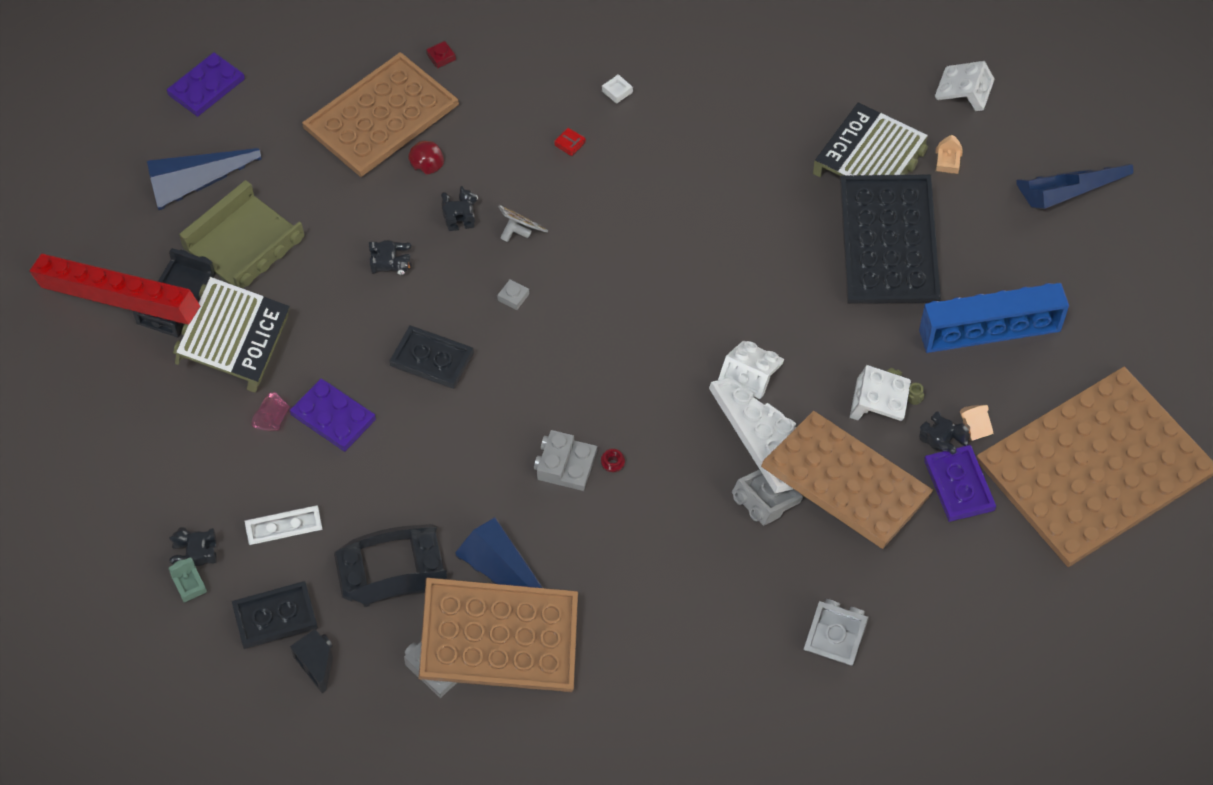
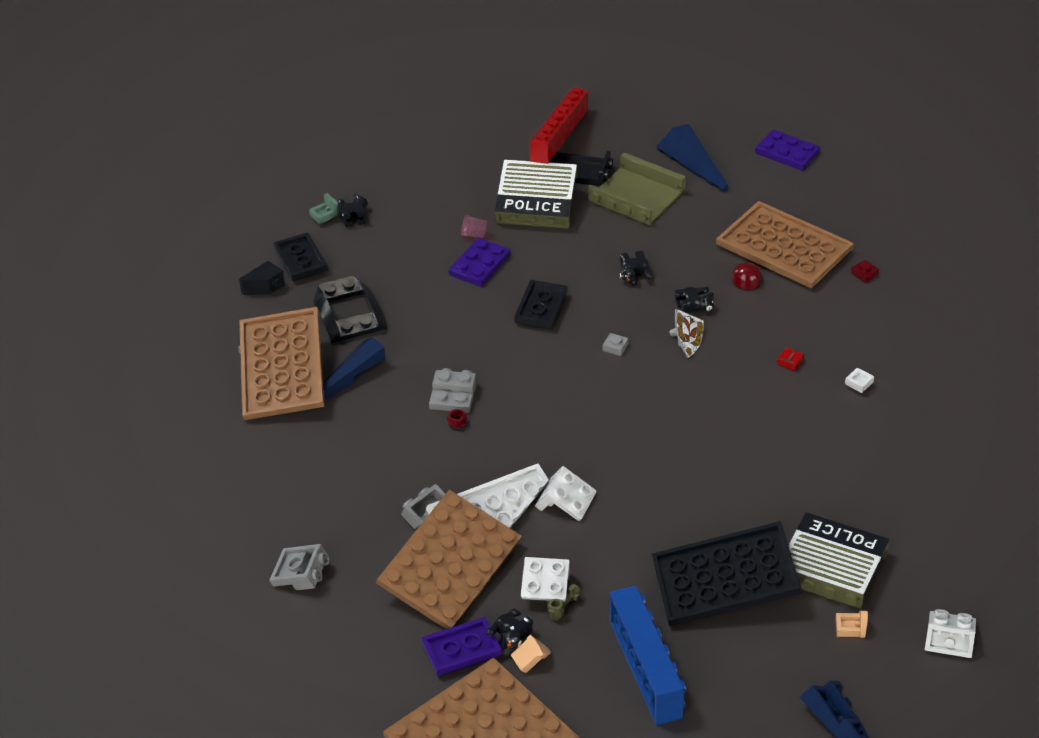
camera: 85 degrees right, 15 degrees down
white slope [244,505,323,545] -> none

